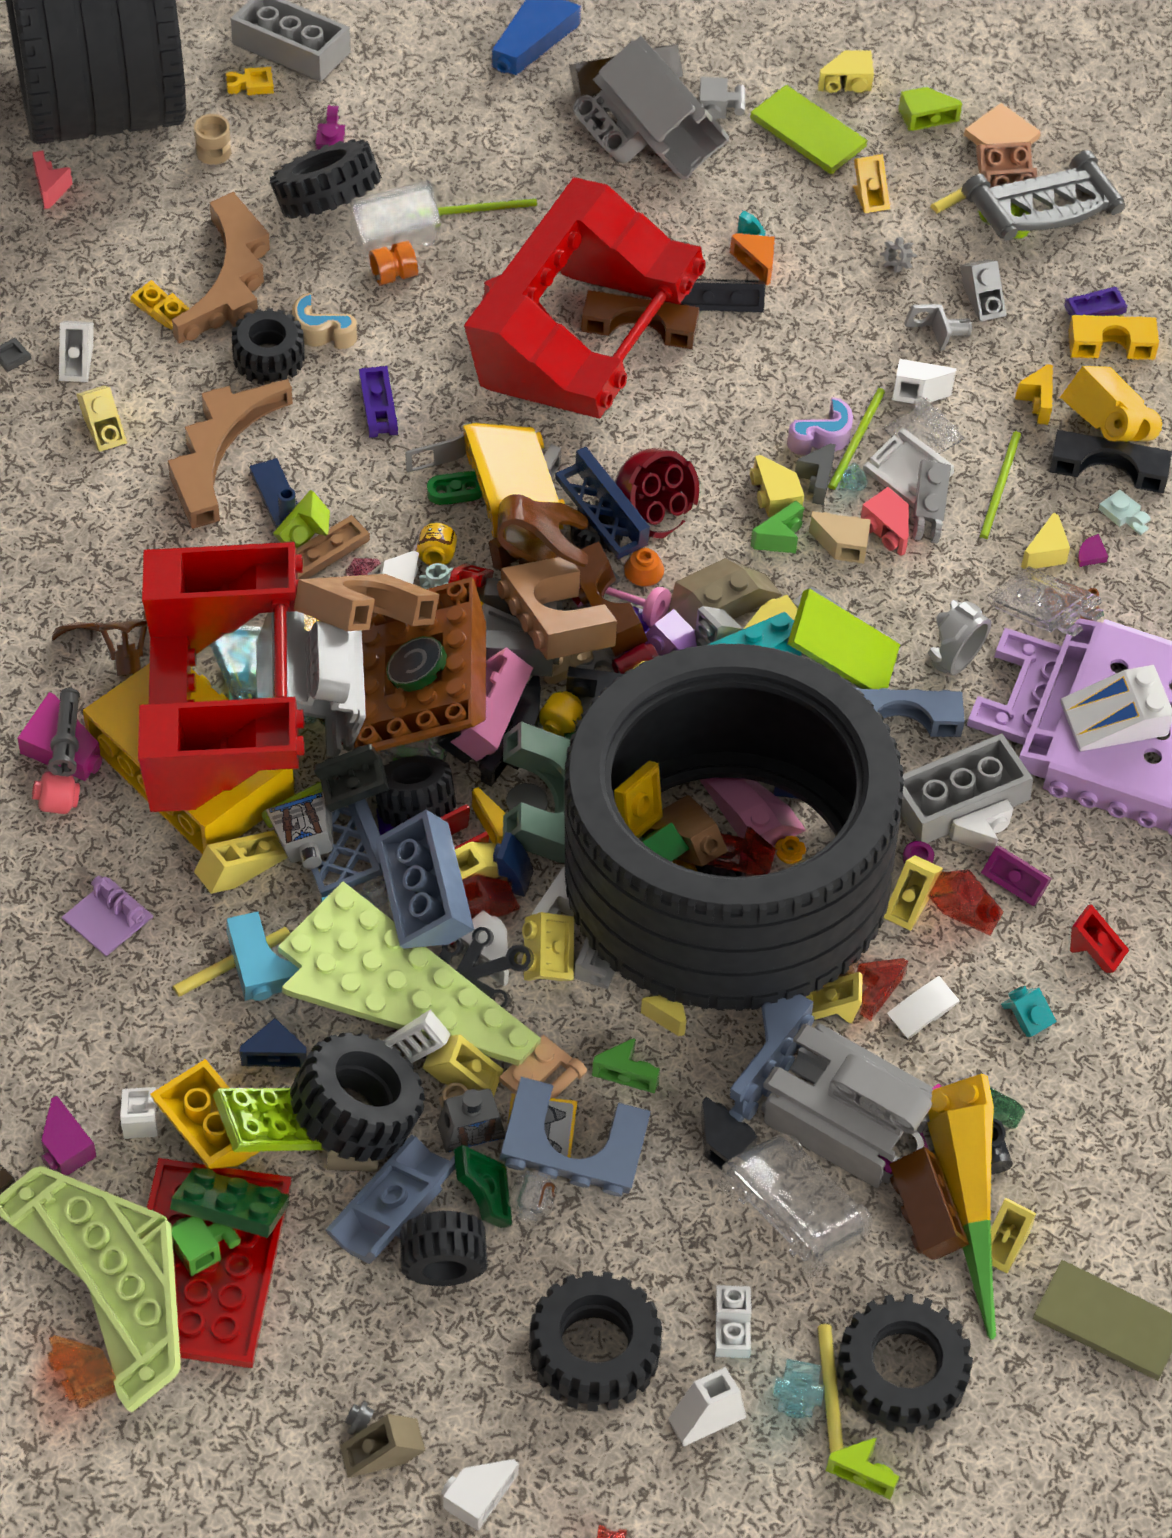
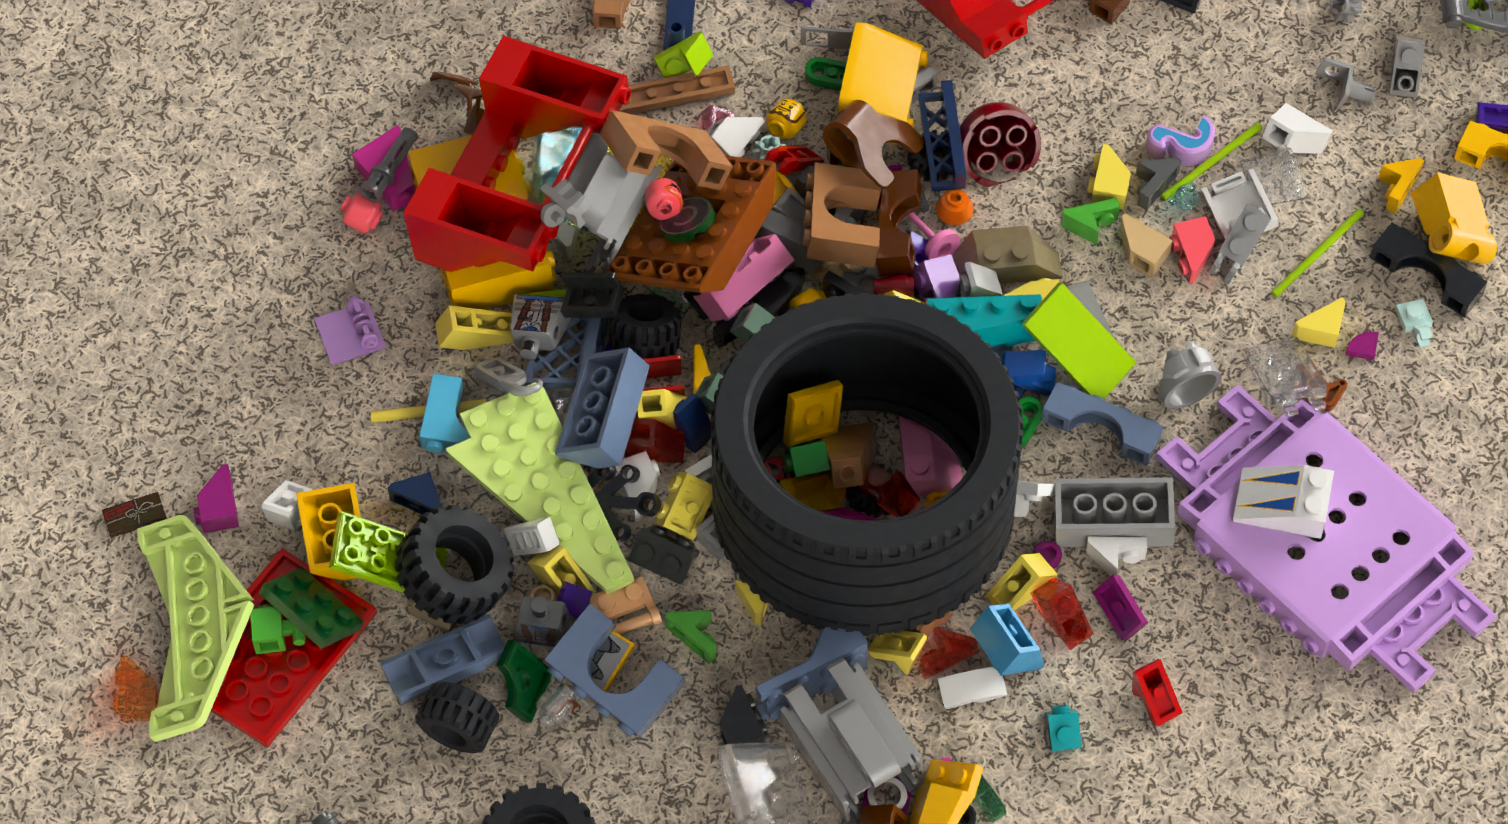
camera: 30 degrees right, 5 degrees up
none -> light grey plate [473,356,543,397]
none -> light grey hips [540,179,592,229]
none -> dark purple tile [556,581,593,618]
none -> pearl dark grey bracket [627,525,700,584]
none -> coral head [644,178,683,220]
none -> dark azure slope [970,603,1044,676]

